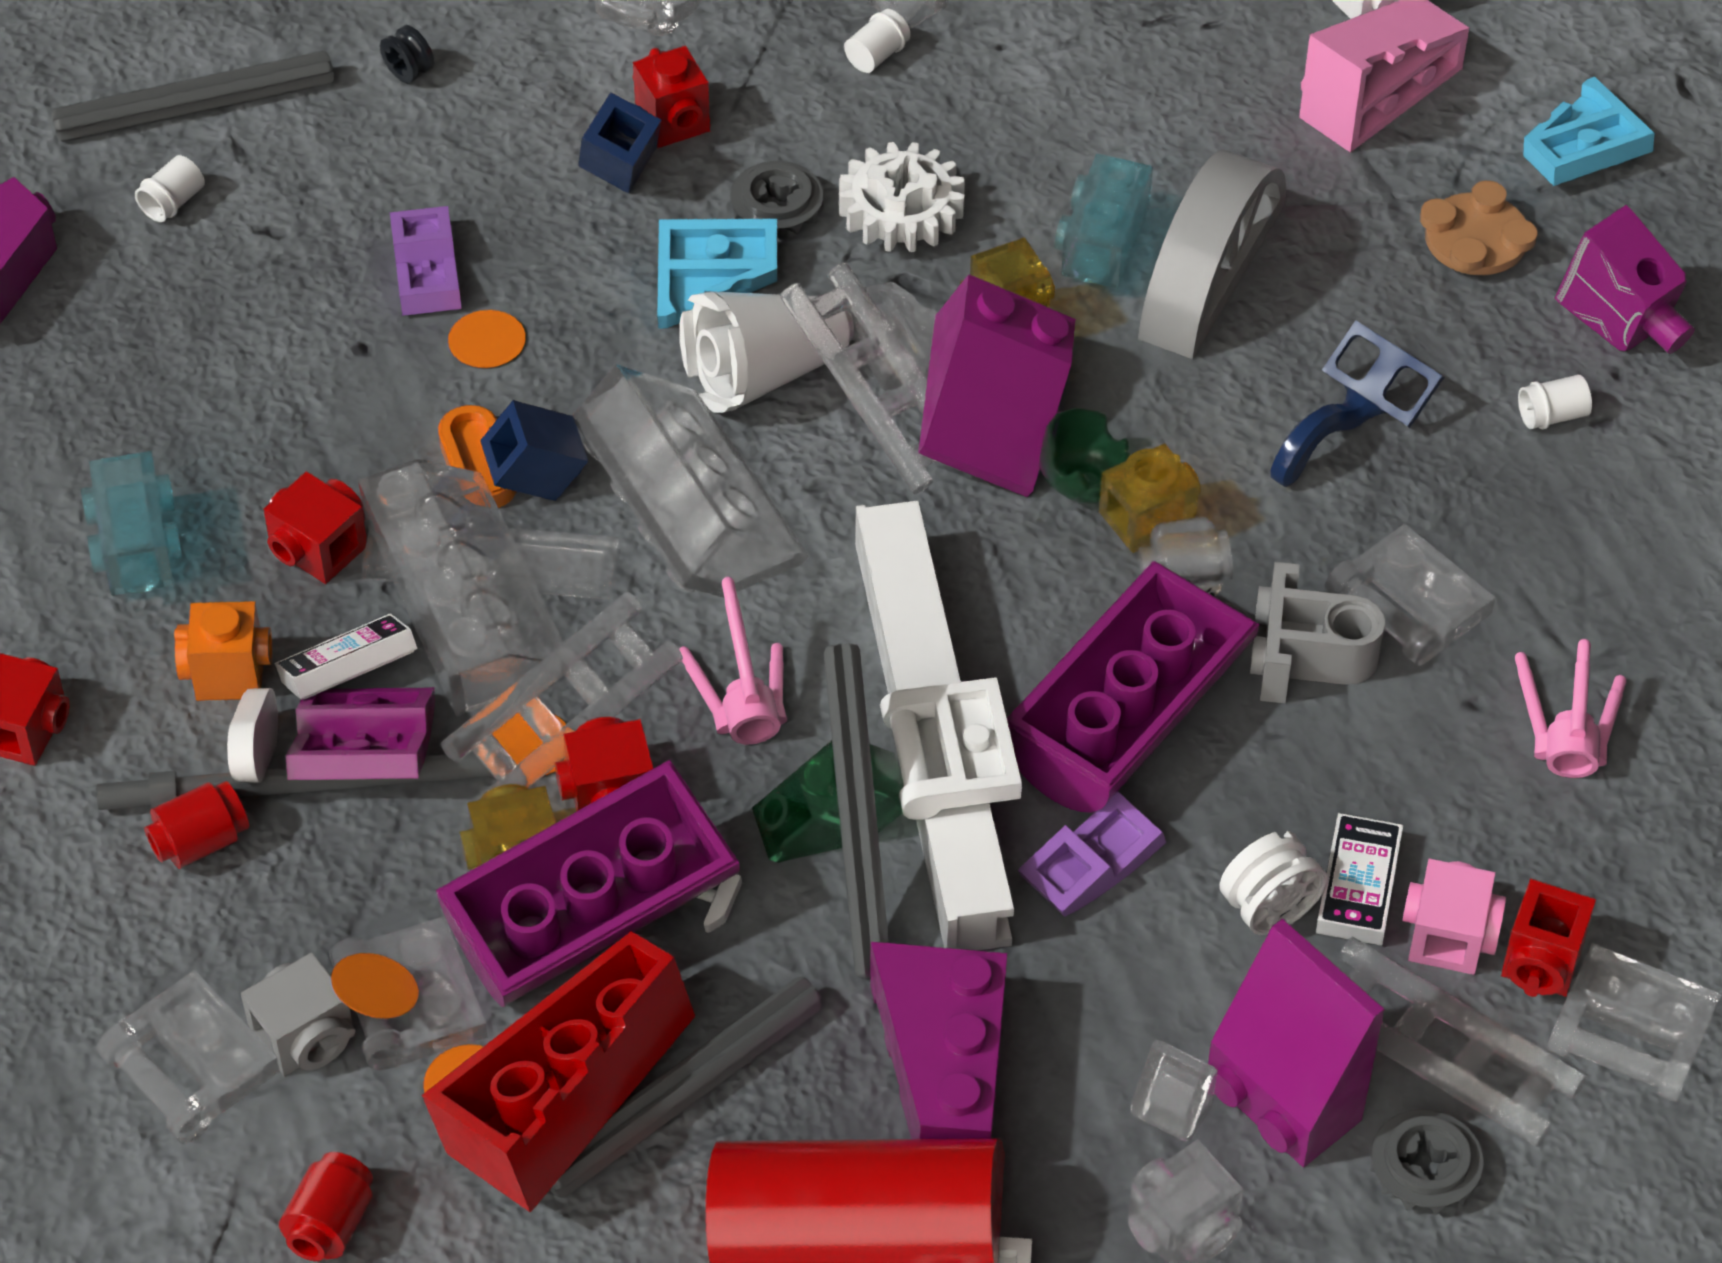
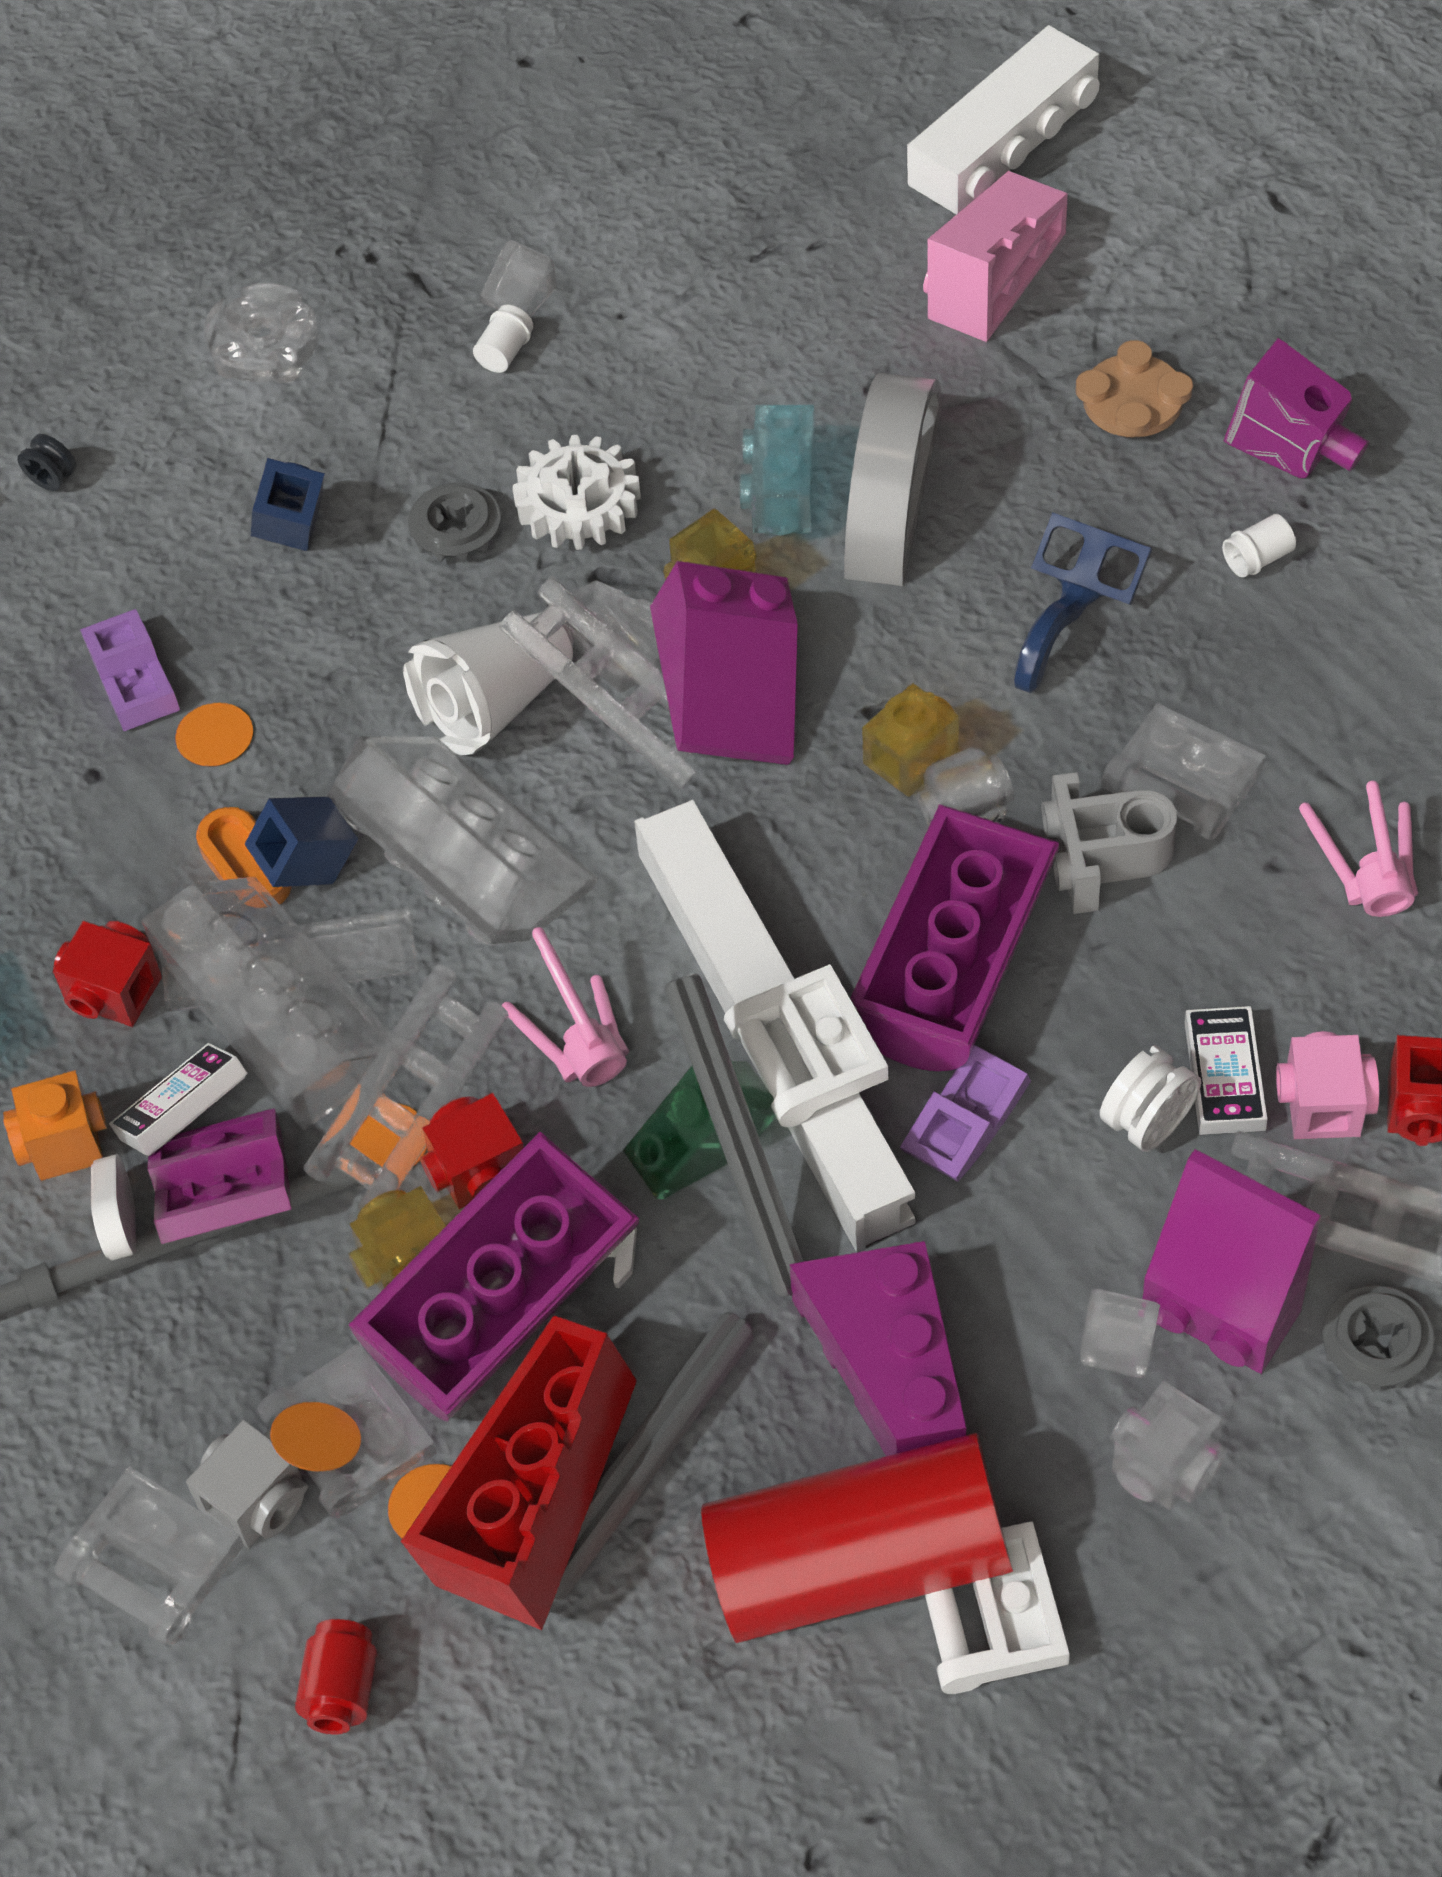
camera: 10 degrees left, 5 degrees up
red brick [144,781,249,869] -> none
red brick [633,45,710,148] -> none
medium azure wing [657,219,777,329] -> none
clear green hair [1039,408,1133,504] -> none
medium azure wing [1523,77,1655,186] -> none

